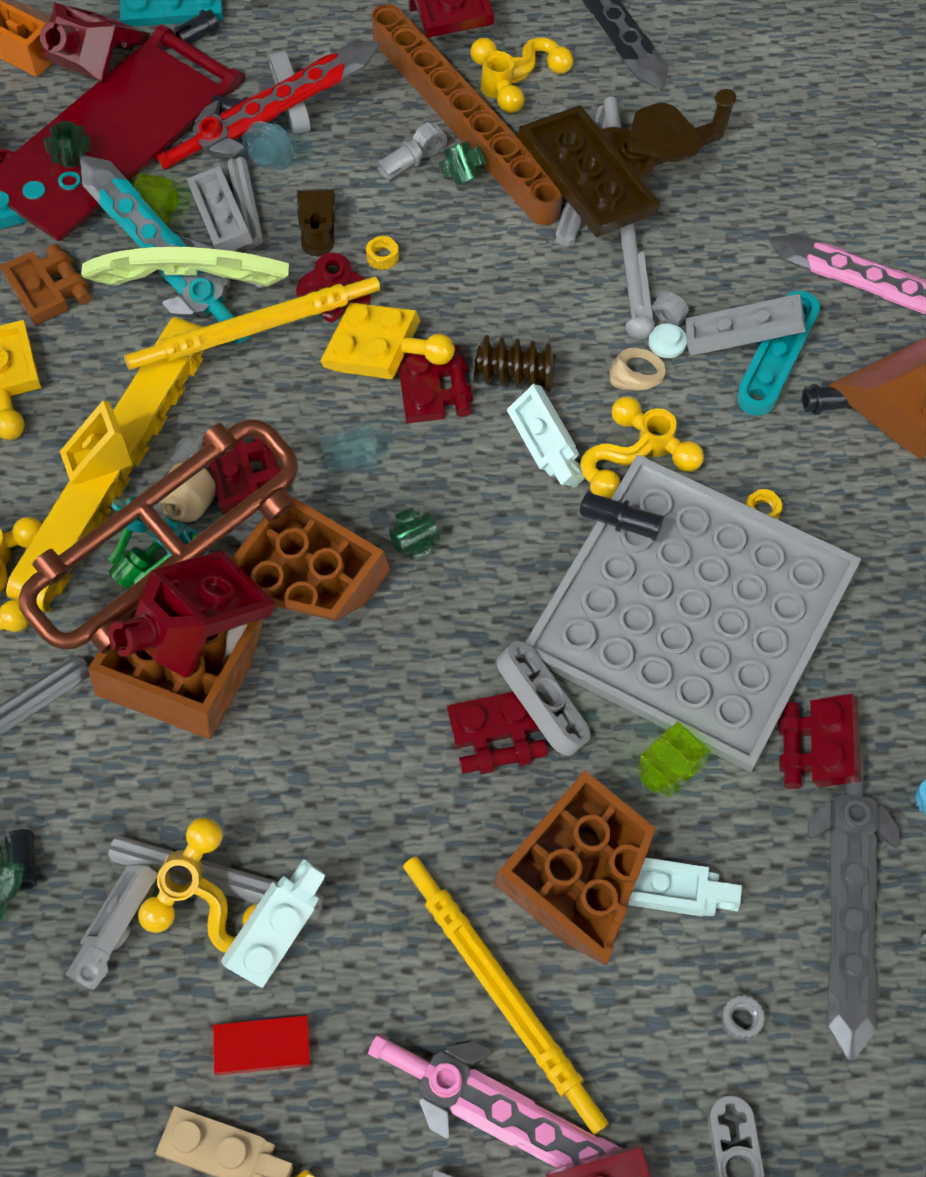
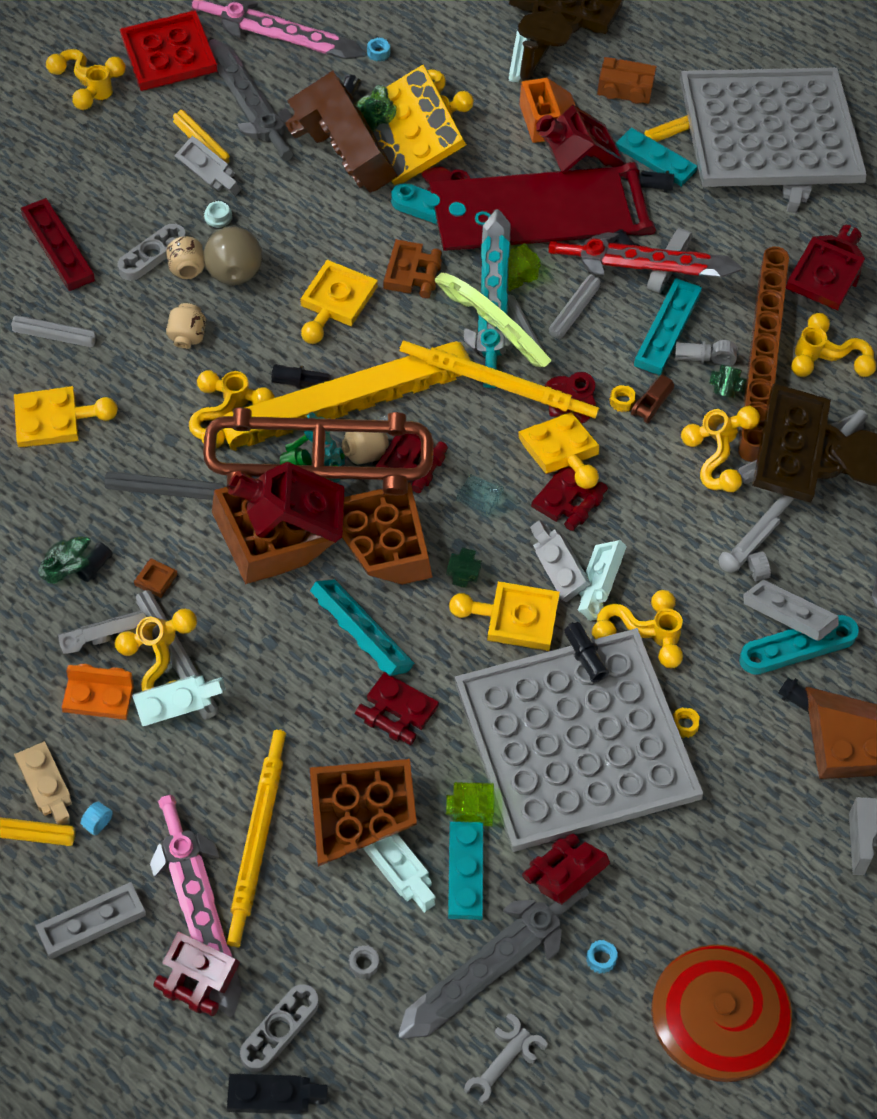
camera: 40 degrees right, 5 degrees down
clear green gear [43,121,92,168] -> none
yellow slope [60,401,132,484] -> none
light grey plate [187,166,253,251] -> none
red tile [213,1016,311,1076] -> none
clear light blue plate [242,121,294,171] -> none
dark brown piece [297,189,336,257] -> none
dark brown piece [473,335,556,393] -> none
light grey beam [497,641,590,756] -> none
tan piece [609,348,666,391] -> none
light aqua plate [648,324,687,358] -> none
none -> orange bracket [62,664,134,720]
none -> medium azure axle [81,801,113,835]
none -> dark orange tile [134,558,178,598]
none -> black axle [271,364,331,389]
none -> teal plate [310,579,415,676]
none -> teal plate [448,822,483,920]
none -> yellow plate [449,581,560,651]
none -> light grey hinge [530,520,591,602]
none -> copper bar [631,375,674,424]
none -> teal plate [634,278,702,375]
none -> yellow piece [681,406,760,492]

